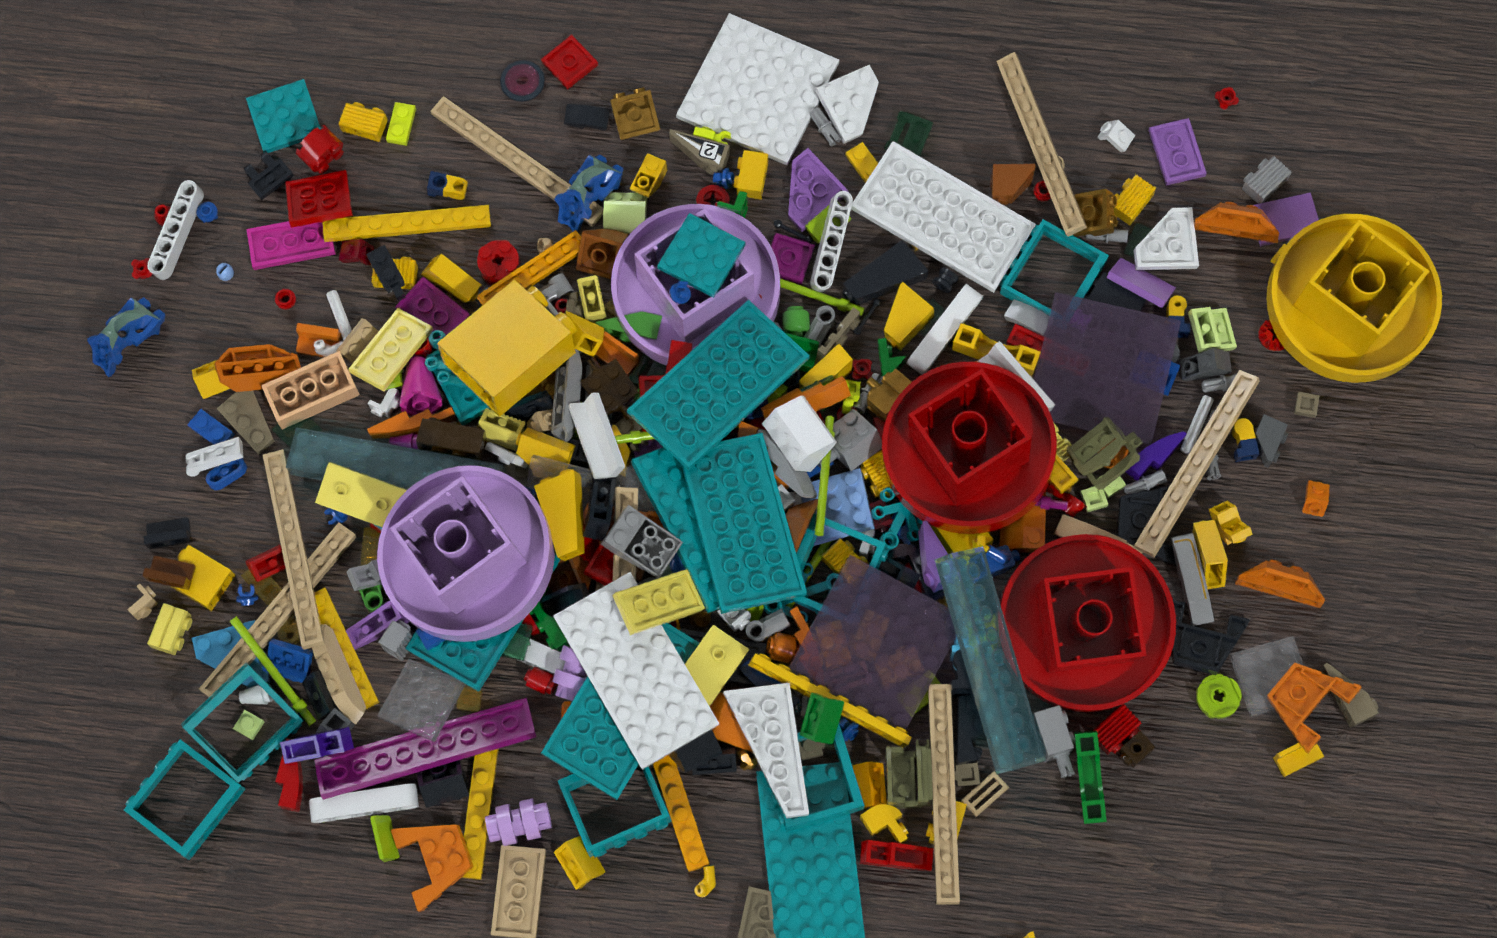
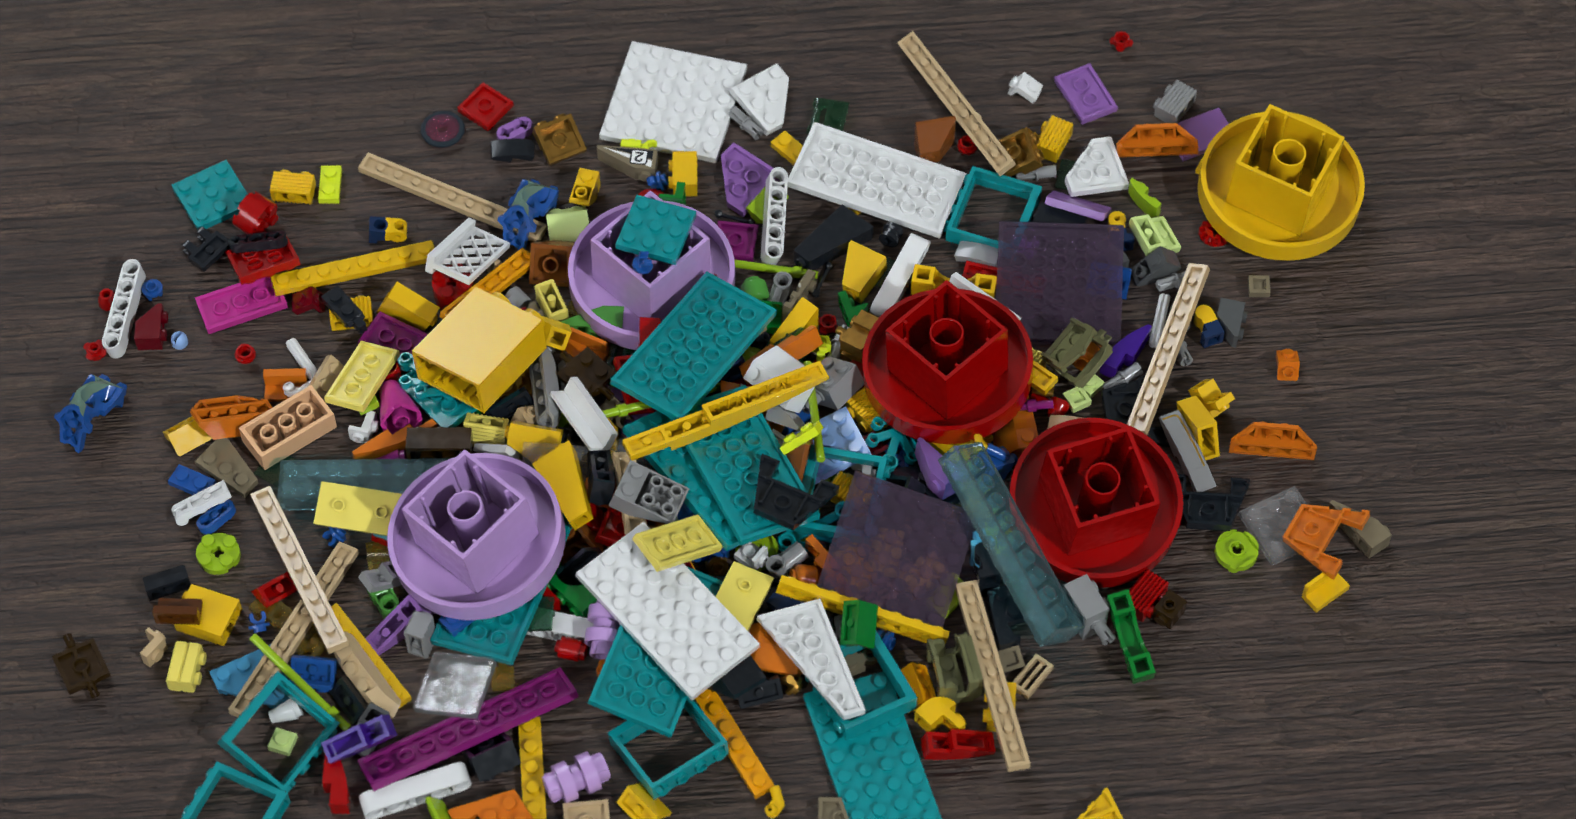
camera: 15 degrees left, 15 degrees down
none -> dark brown plate [52,633,111,698]
none -> dark red slope [134,303,168,350]
none -> lime plate [196,533,241,575]
none -> black beam [228,230,288,253]
none -> white fence [425,218,510,285]
none -> medium lavender beam [497,117,533,140]
none -> yellow slope [622,361,829,461]
none -> black wing [753,454,840,530]
none -> neon yellow plate [780,420,824,455]
none -> lime slope [1128,178,1162,218]

